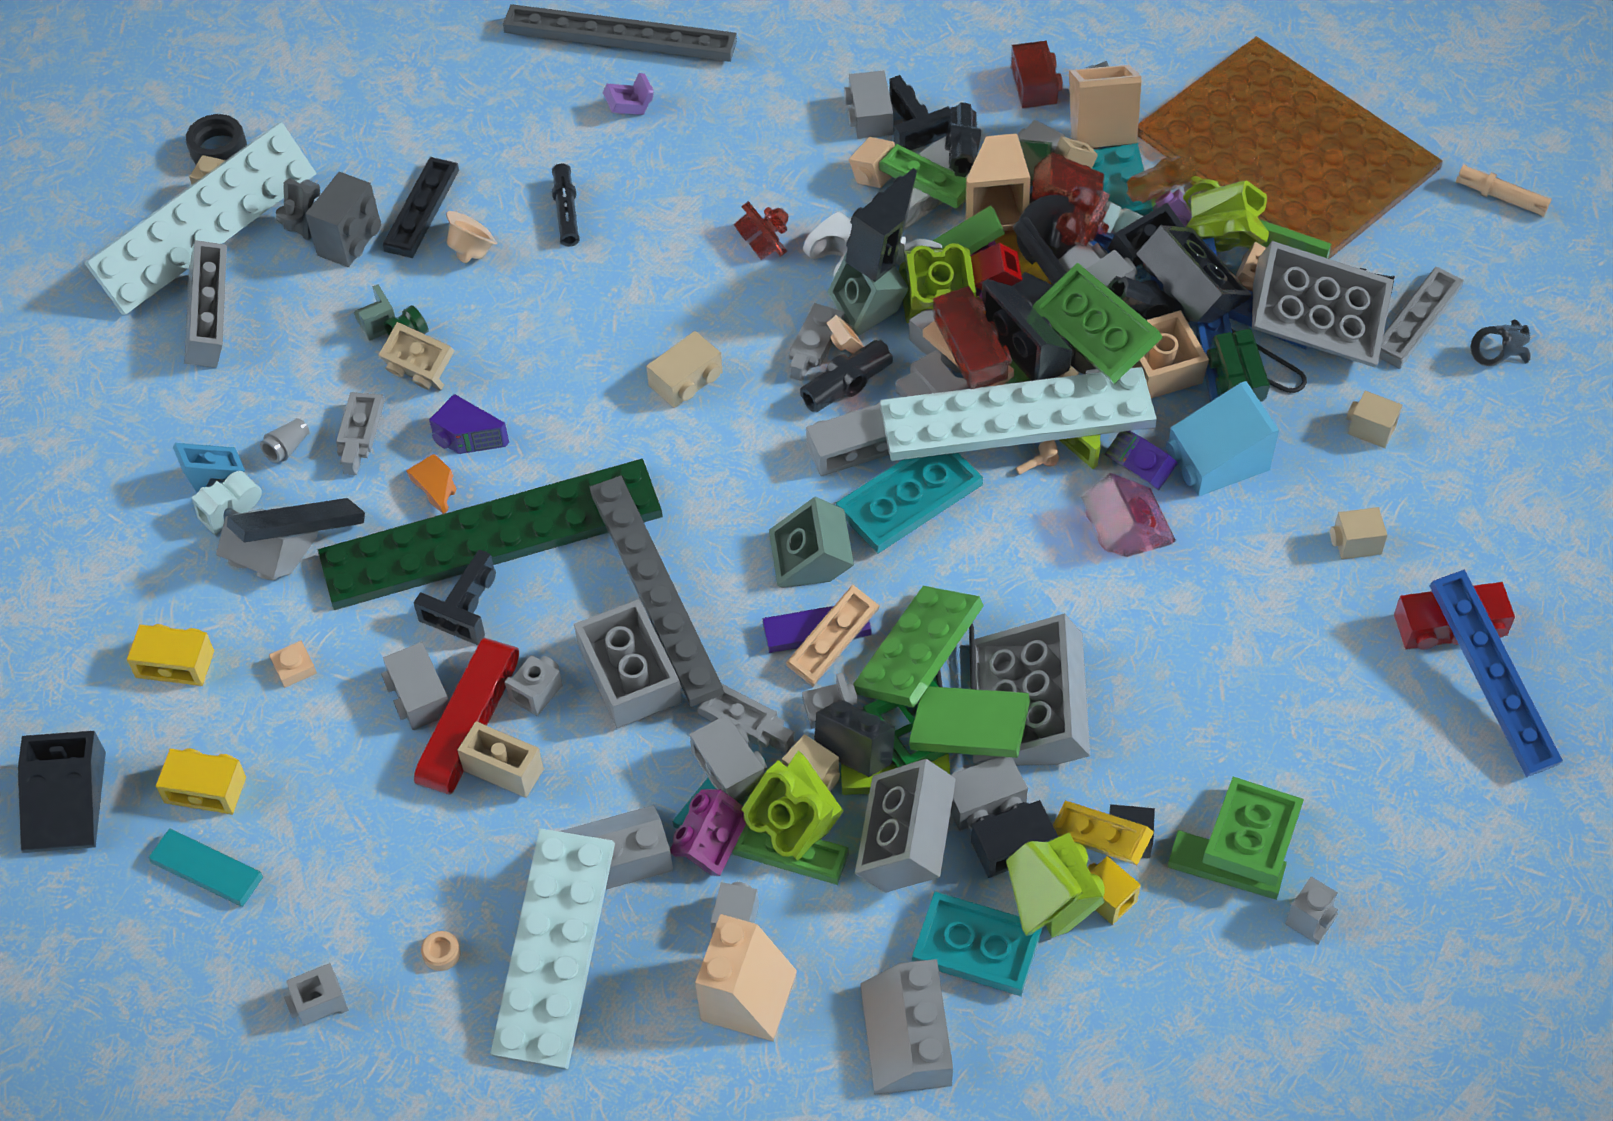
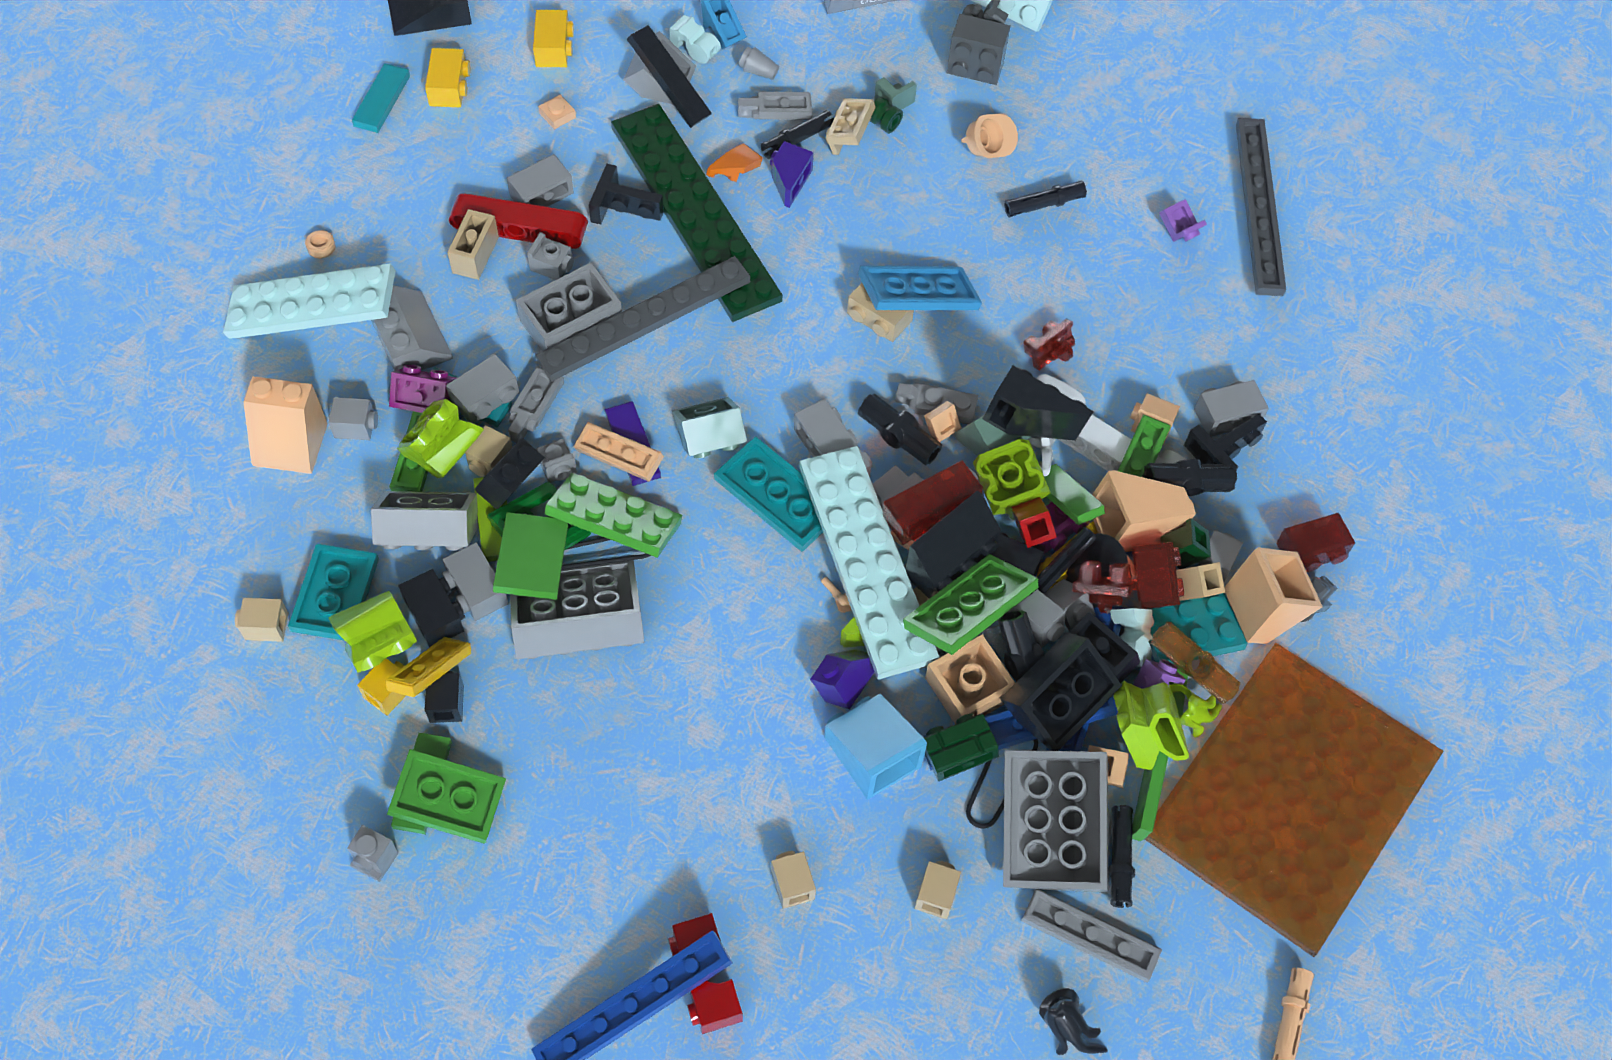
camera: 75 degrees right, 5 degrees up
light grey brick [284,963,349,1025] -> none
black tile [382,157,459,258] -> none
light grey slope [860,959,953,1095] -> none
clear pink slope [1081,473,1176,557] -> none
none -> tan brick [235,598,289,642]
none -> black pin [760,110,834,159]
none -> dark azure tile [858,266,982,310]

